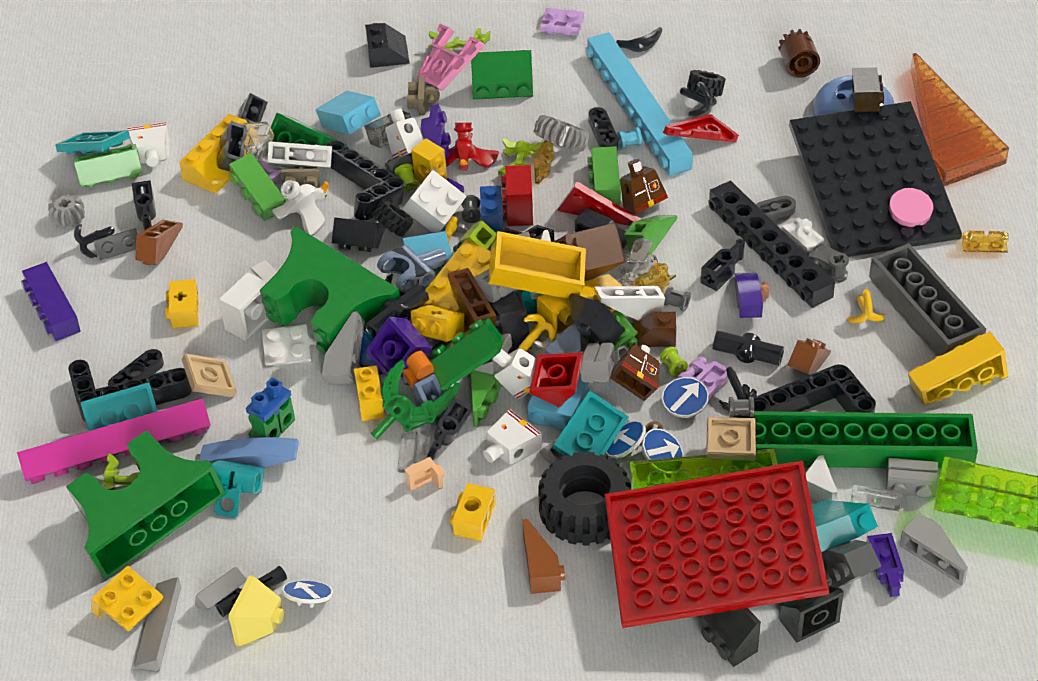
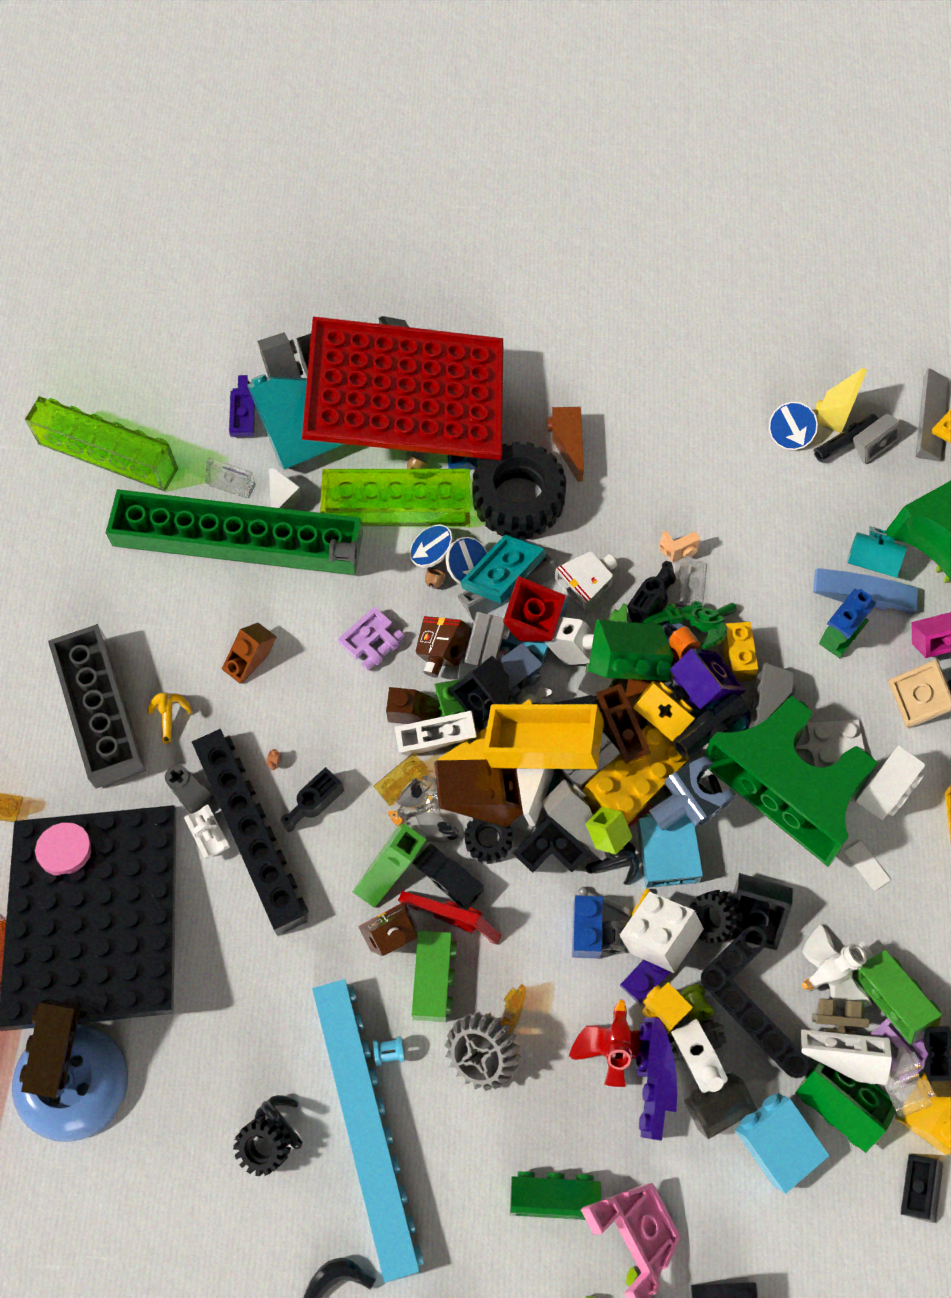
camera: 175 degrees left, 20 degrees up
dark tan hips [407,76,440,115] -> none
yellow brick [450,483,496,541] -> none
lime piece [498,138,544,189] -> none
red brick [501,165,533,226] -> none
yellow piece [518,314,556,351] -> none
black beam [588,107,618,149] -> none
lime bush [659,347,688,377] -> none
blue piece [662,377,709,418] -> none
red wing [663,114,739,142] -> none
dark grey bush [664,286,691,311] -> none
tan tile [706,417,756,461] -> none
black piece [712,331,784,366] -> none
black piece [719,367,757,410] -> none
dark purple slope [734,273,763,318] -> none
black beam [753,364,876,413] -> none
dark grey plate [756,196,796,221] -> none
reddish brown gear [778,29,820,78] -> none
light grey brick [886,458,938,498] -> none
light grey slope [900,513,968,585] -> none
yellow wedge [908,331,1008,405] -> none

